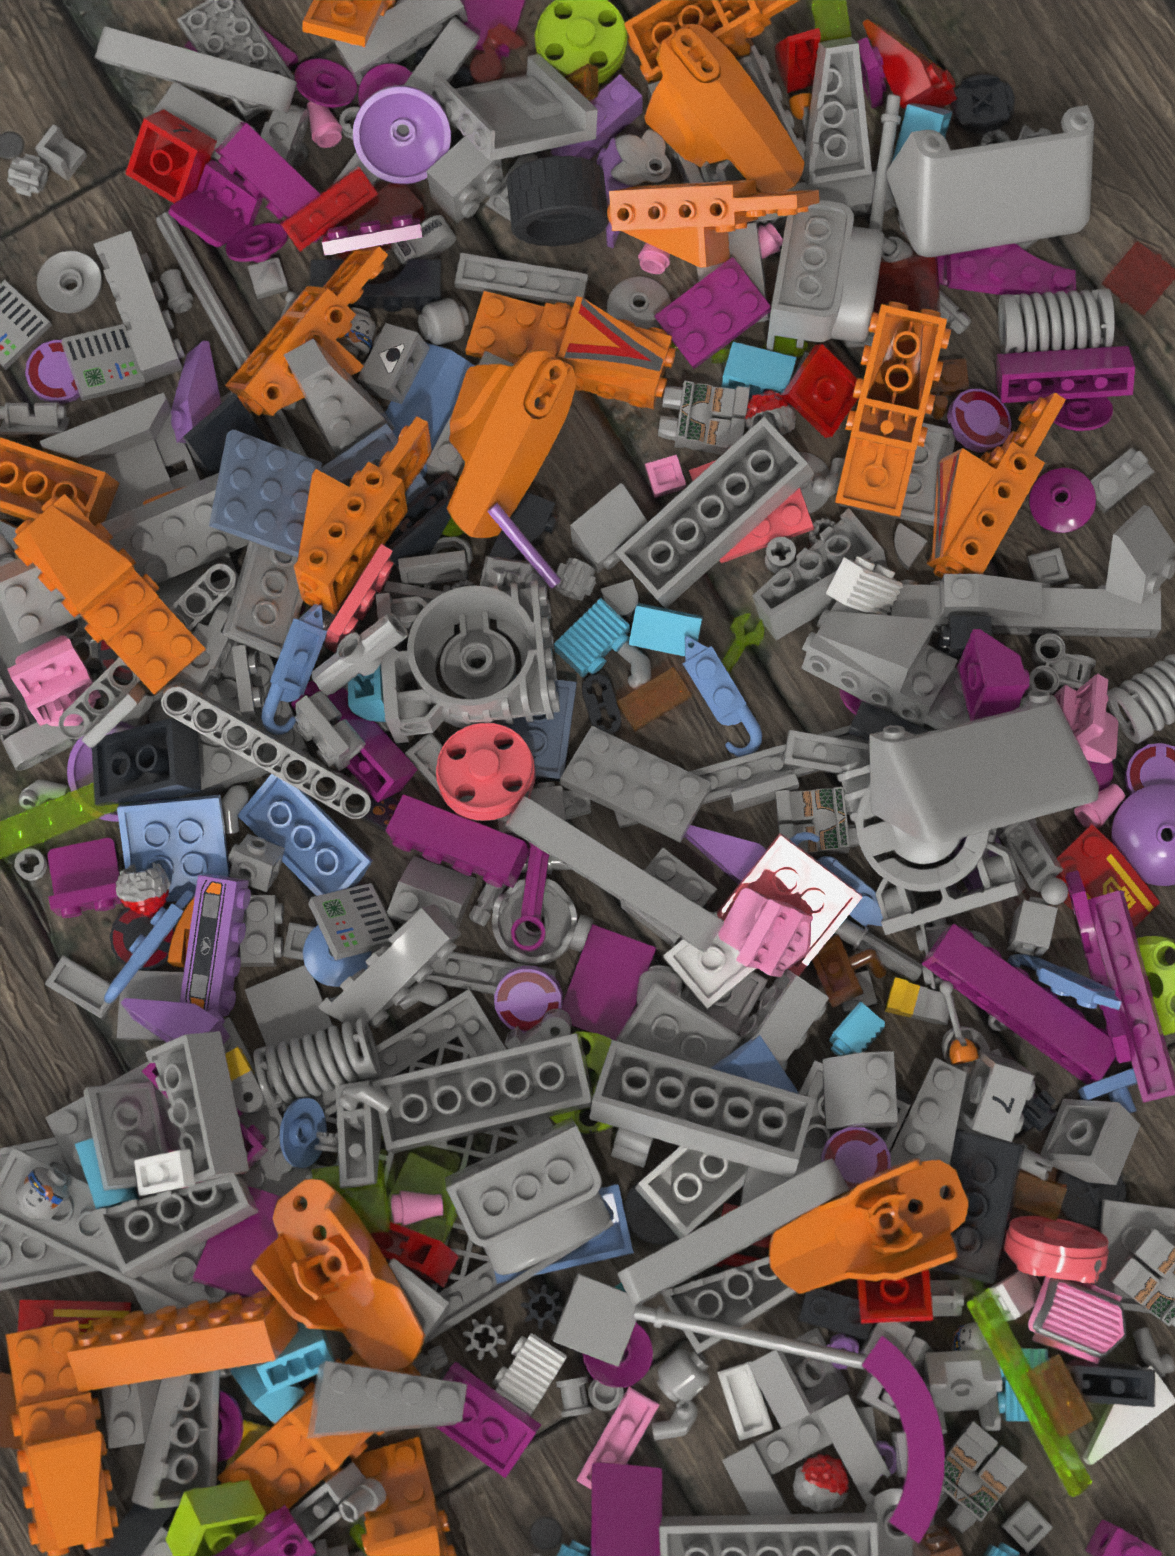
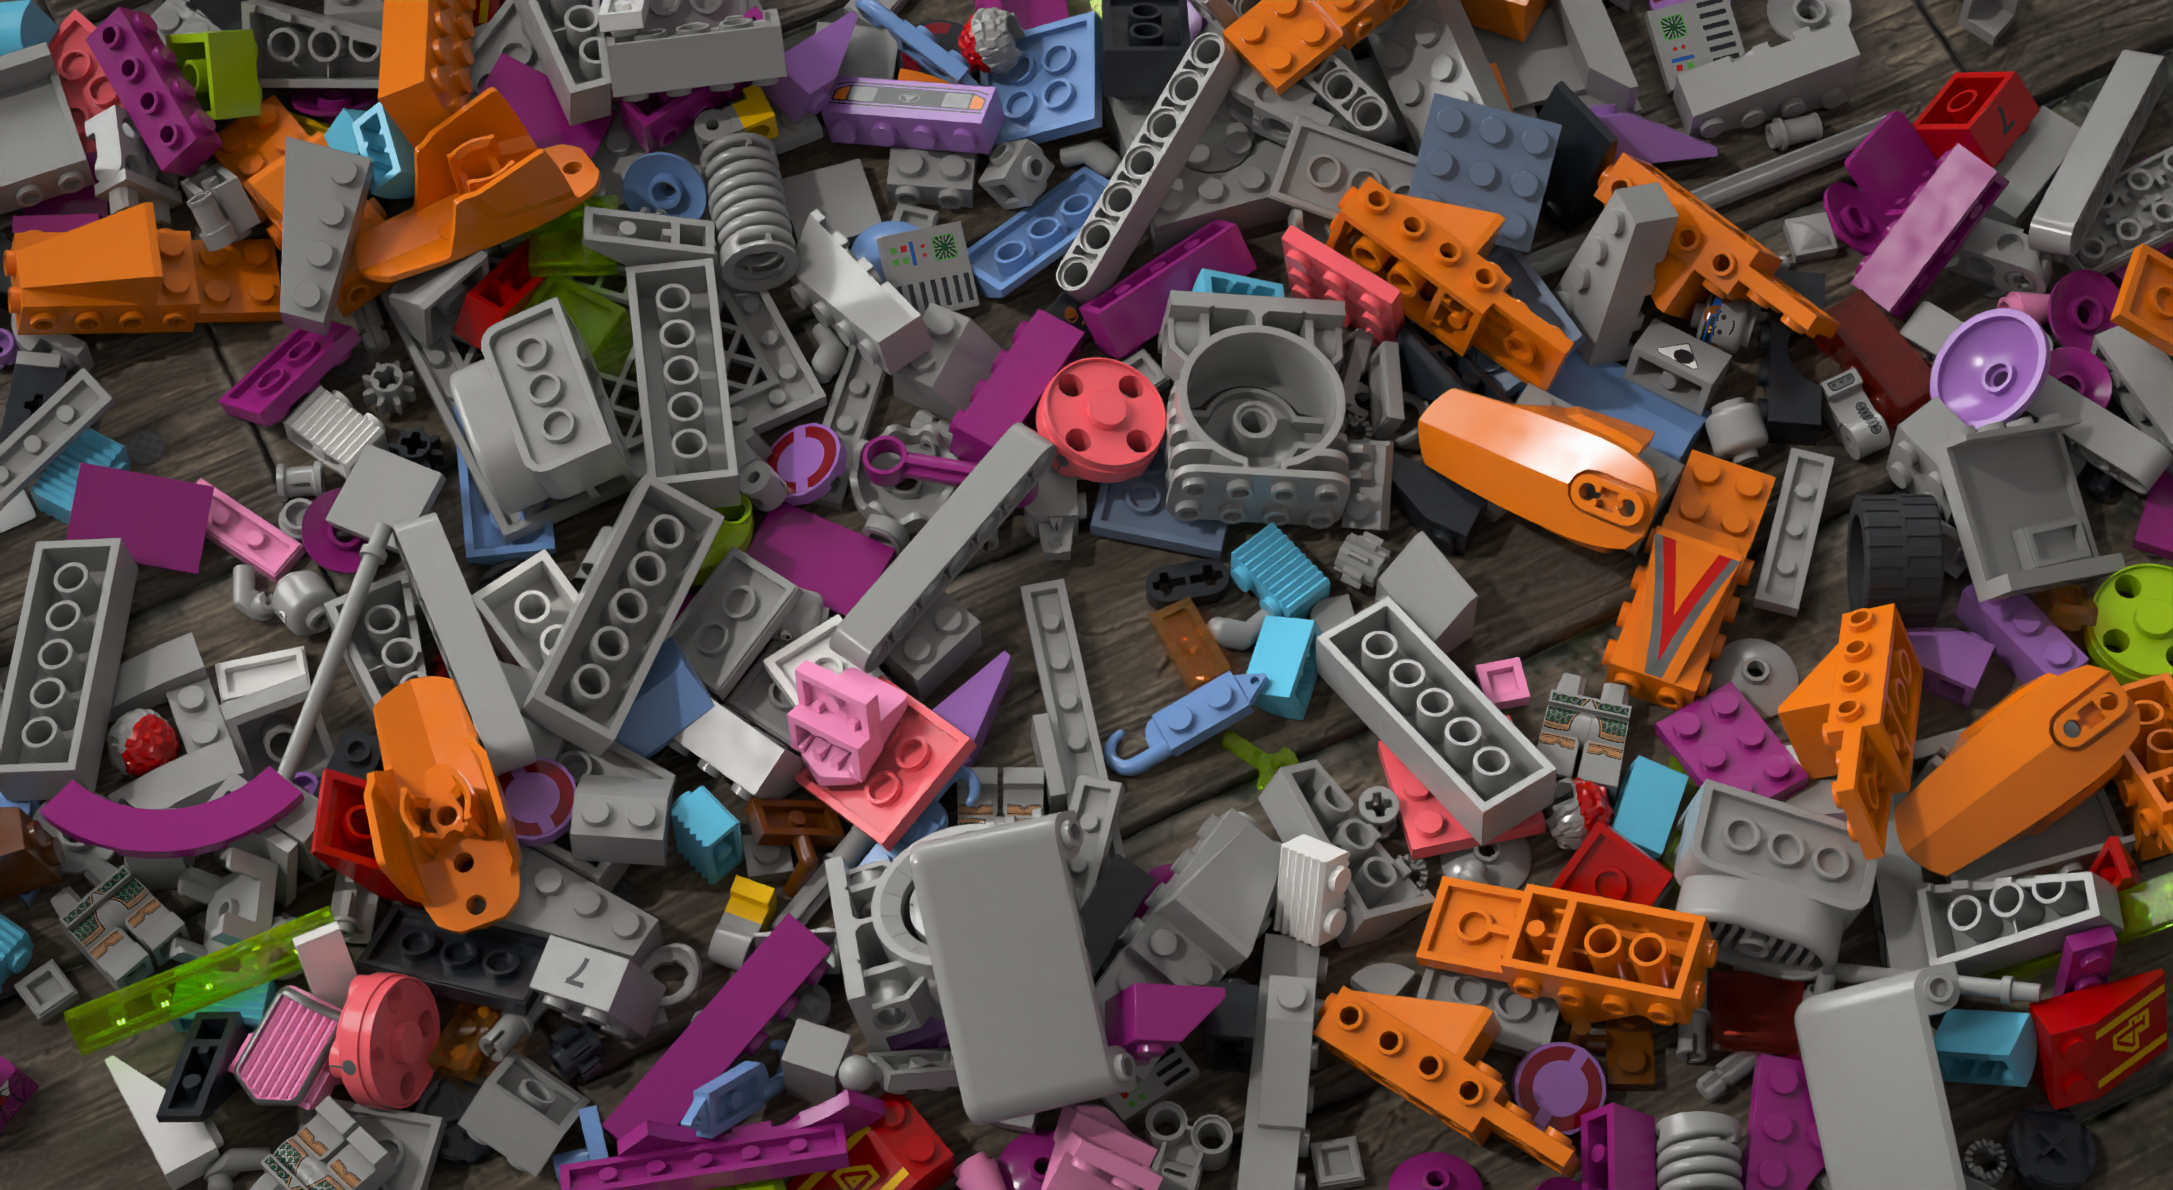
camera: 90 degrees right, 15 degrees down
light grey plate [232,645,262,719] -> none
medium blue plate [261,604,327,735] -> none
red tile [280,167,378,251] -> none
light grey plate [295,691,366,772] -> none
light grey piece [311,613,408,696] -> none
plate [322,214,422,255] -> none
light grey arm [339,1085,393,1114] -> none
bright pink cone [391,1191,443,1226] -> none
clear red leg [470,23,529,83] -> none
medium lavender bar [487,503,561,588] -> none
light grey plate [560,726,712,843] -> none
light grey plate [611,129,671,186] -> none
hinge [939,981,979,1065] -> none
clear orange plate [1025,1354,1094,1438] -> none

